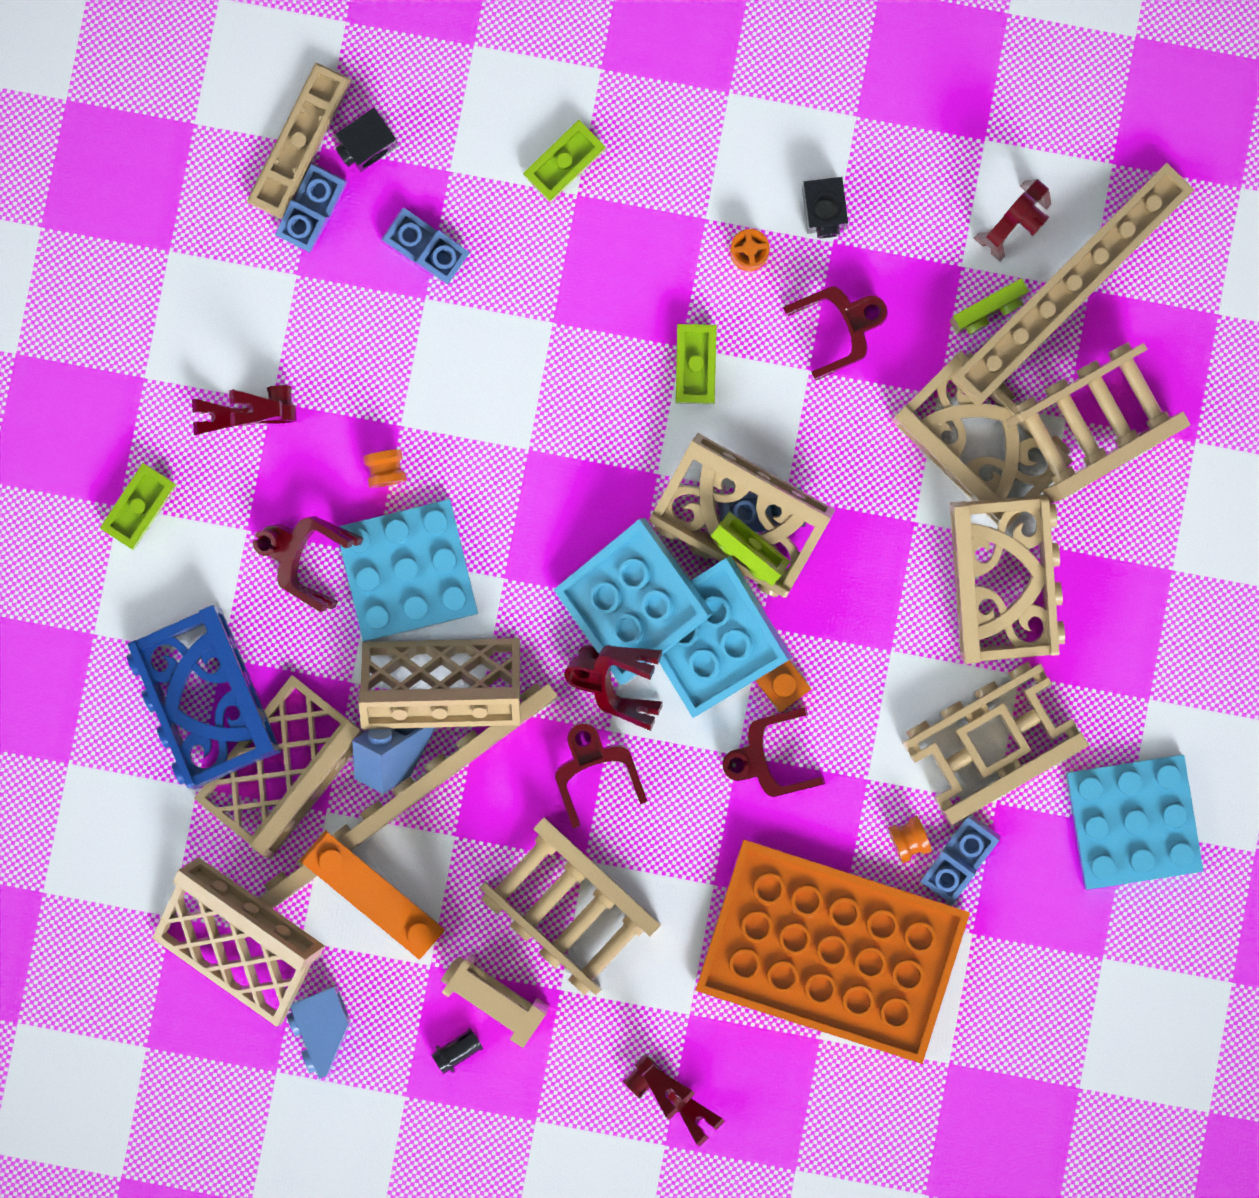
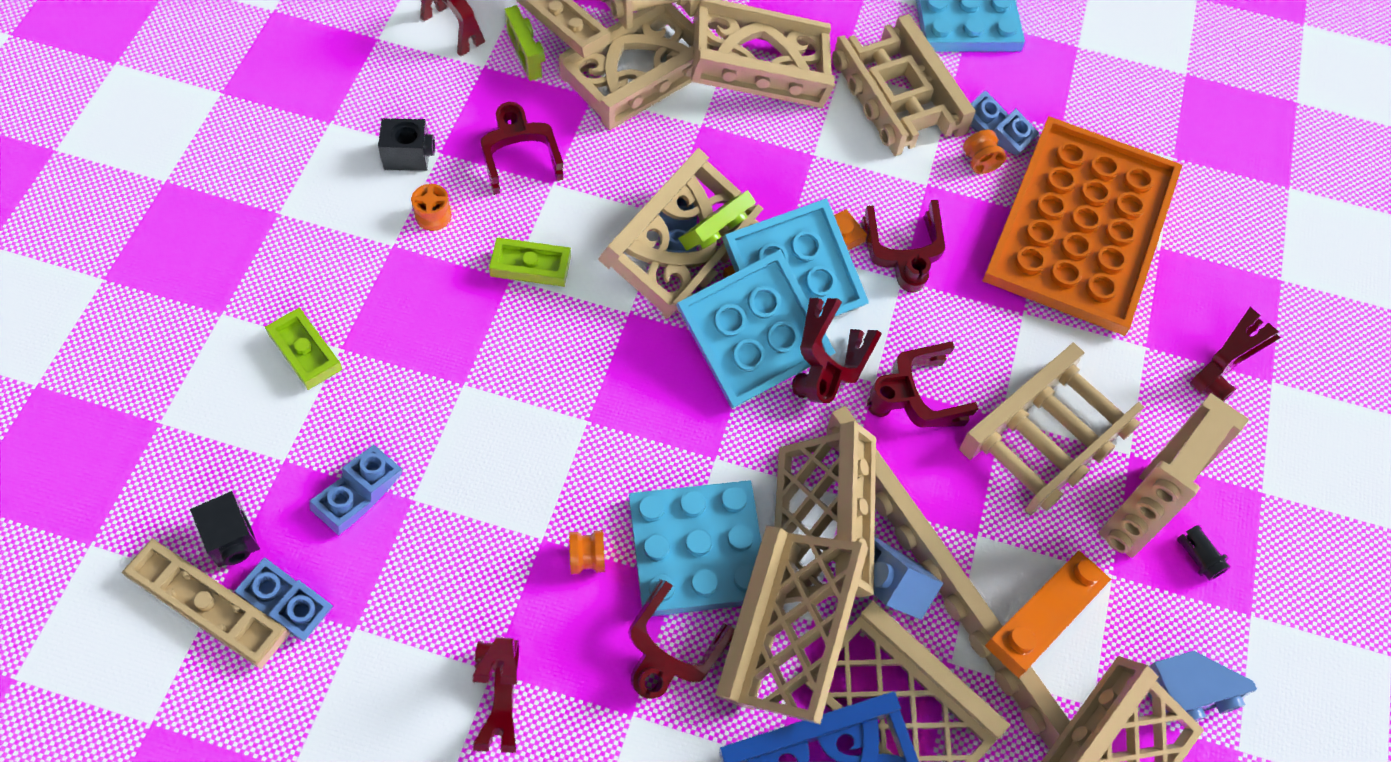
camera: 90 degrees left, 25 degrees down
none -> tan fence [715,526,869,724]

